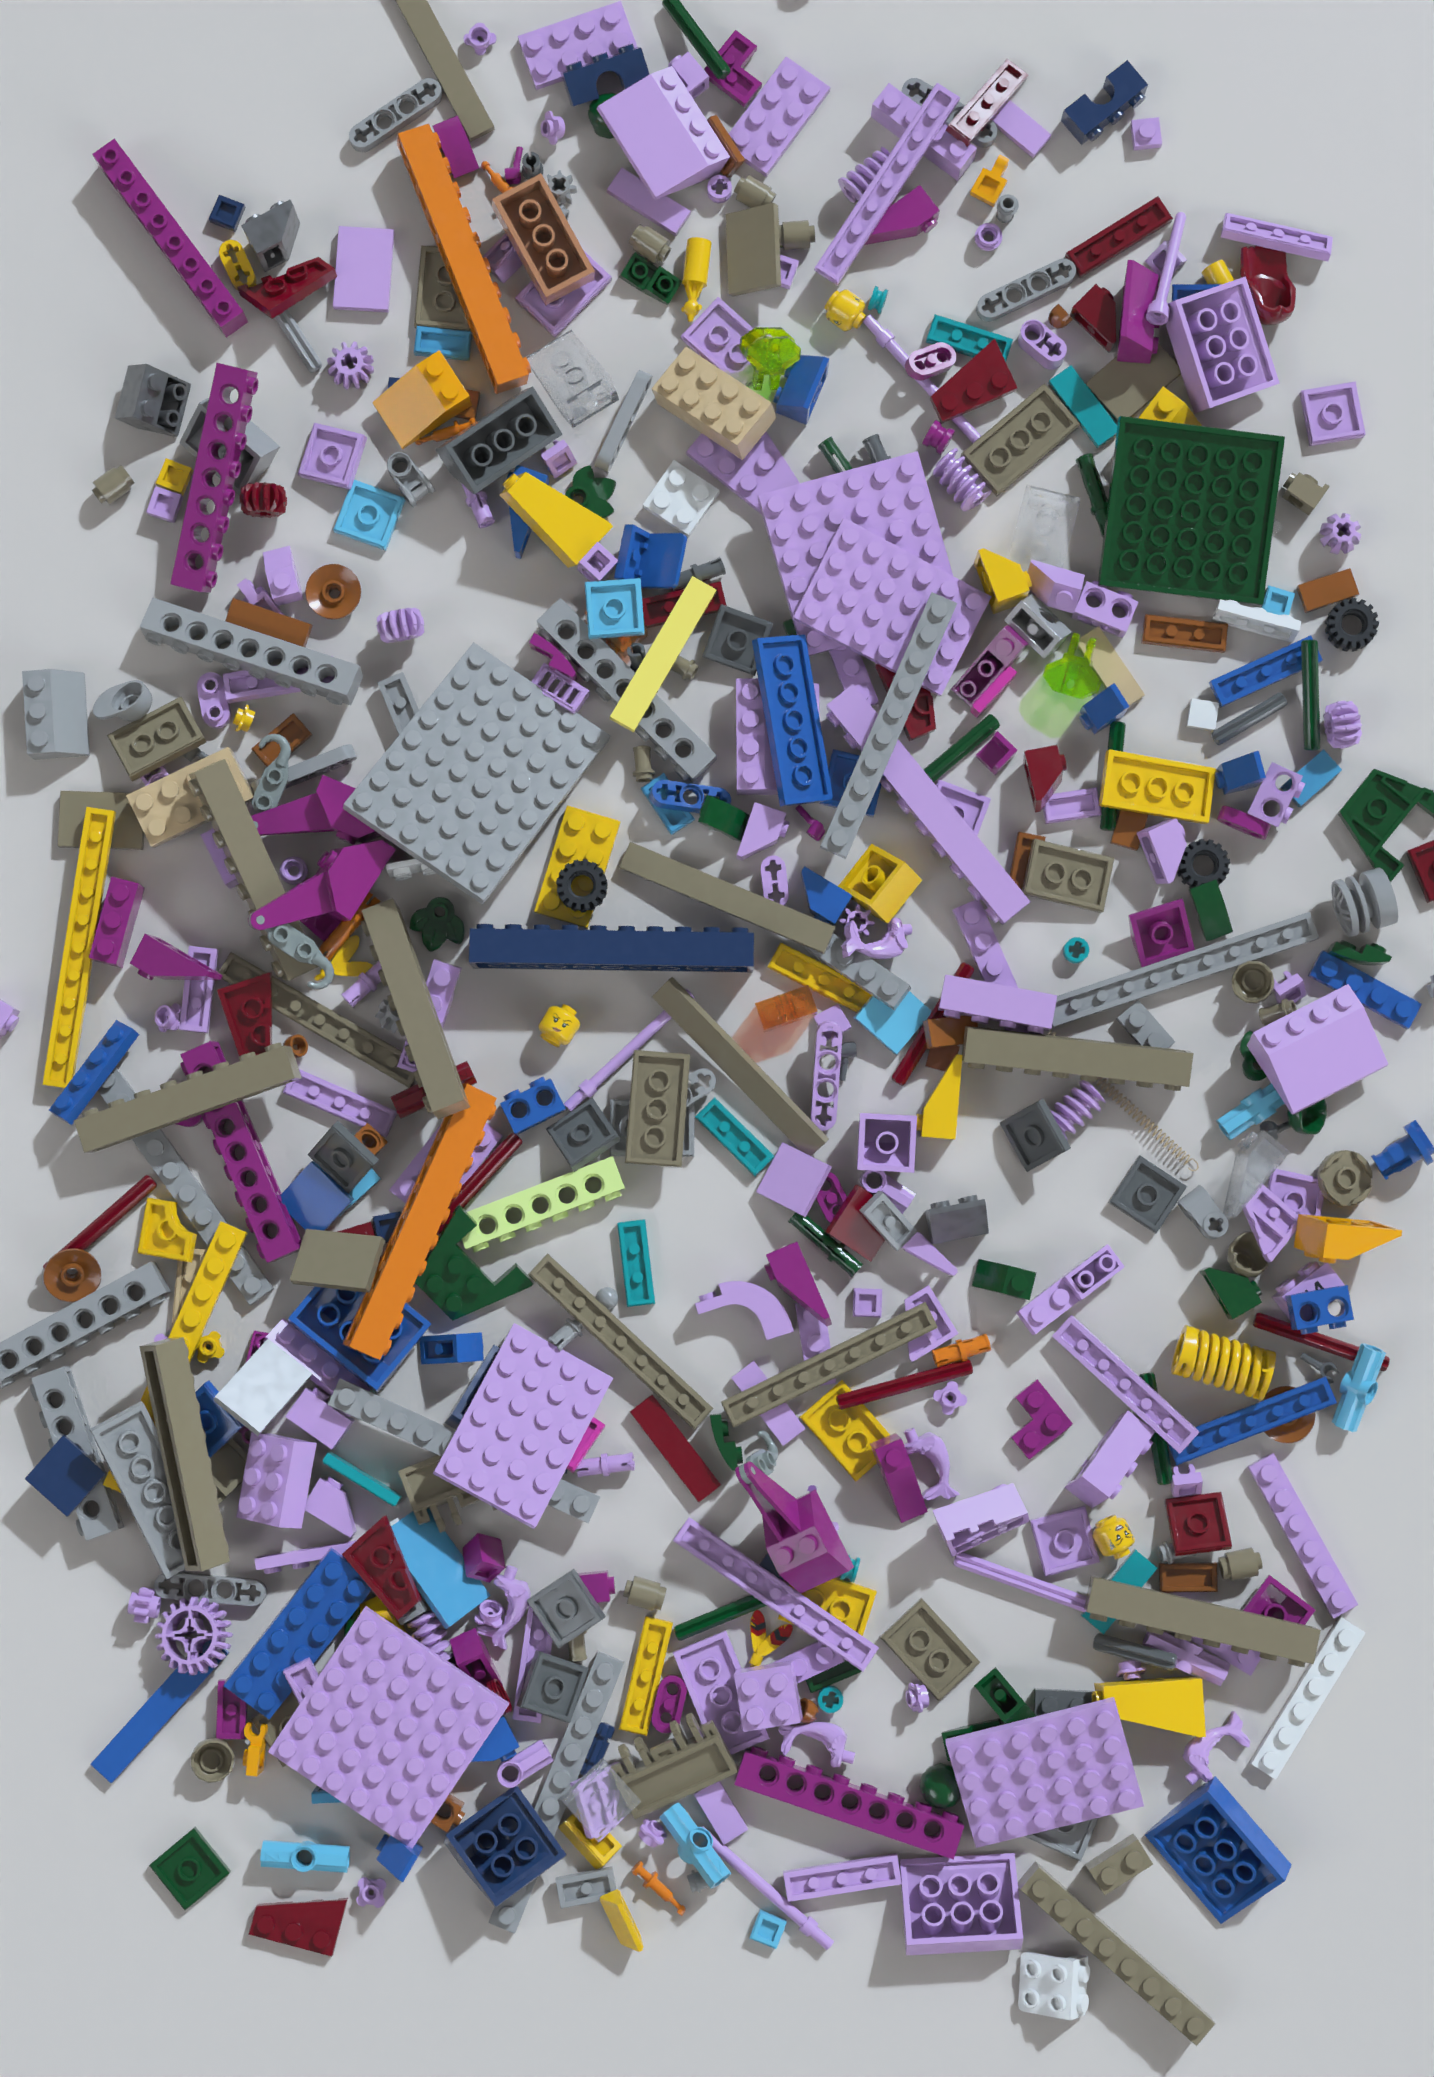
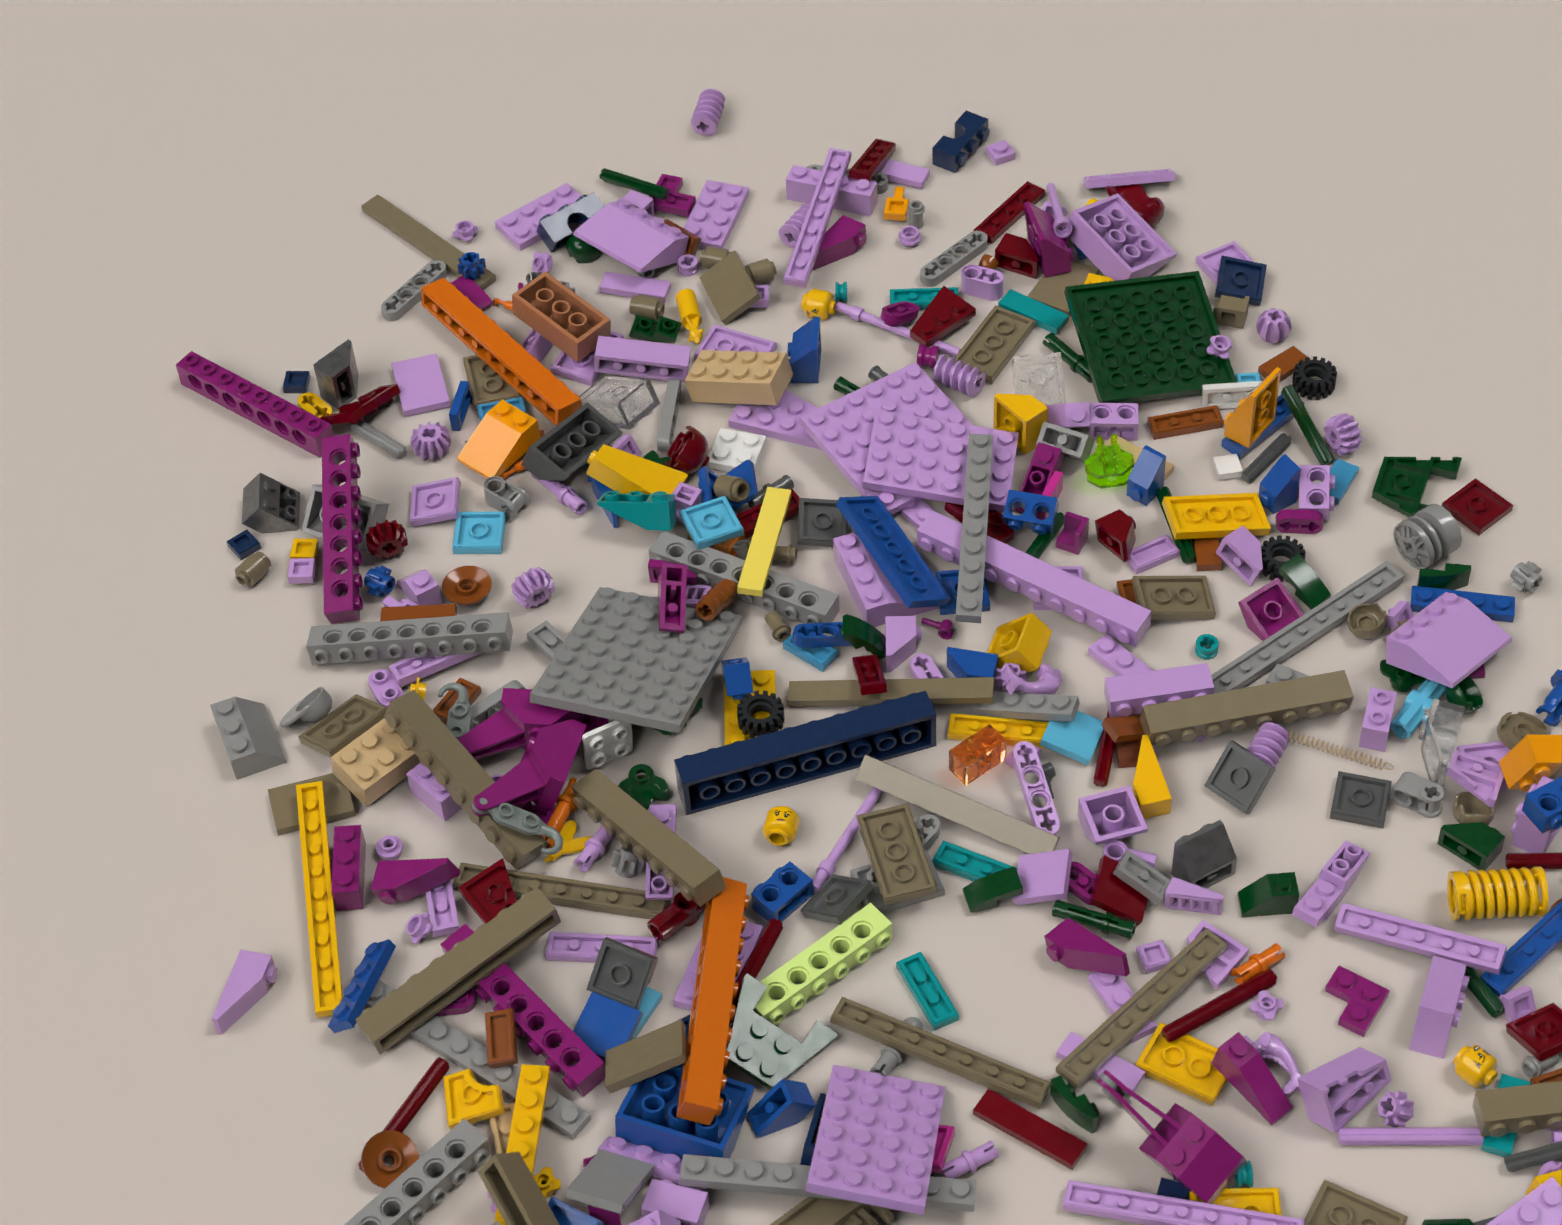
camera: 15 degrees left, 35 degrees down
lavender arch [695,1281,794,1340] -> none
clear neon green hinge [739,327,801,390] -> none
lavender tile [1030,1506,1100,1577] -> none
none -> dark blue tile [227,530,262,560]
none -> blue gear [364,566,395,597]
none -> lavender plate [376,836,403,861]
none -> blue tile [449,381,472,431]
none -> blue gear [457,252,486,280]
none -> dark orange tile [485,1008,518,1068]
none -> lavender brick [594,336,691,383]
none -> teal slope [597,491,677,531]
none -> magenta slope [657,562,687,633]
none -> dark red cylinder [664,426,710,475]
none -> dark orange axle [695,578,738,621]
none -> dark tan brick [714,474,750,502]
none -> blue slope [721,657,753,700]
none -> dark red tile [852,654,887,695]
none -> dark green slope [963,866,1023,913]
none -> blue brick [1003,489,1059,535]
none -> lavender plate [1207,335,1233,359]
none -> dark blue tile [1214,256,1267,306]
none -> light orange slope [1223,367,1281,448]
none -> lavender brick [1359,687,1397,752]
none -> lavender gear [1377,1090,1414,1127]

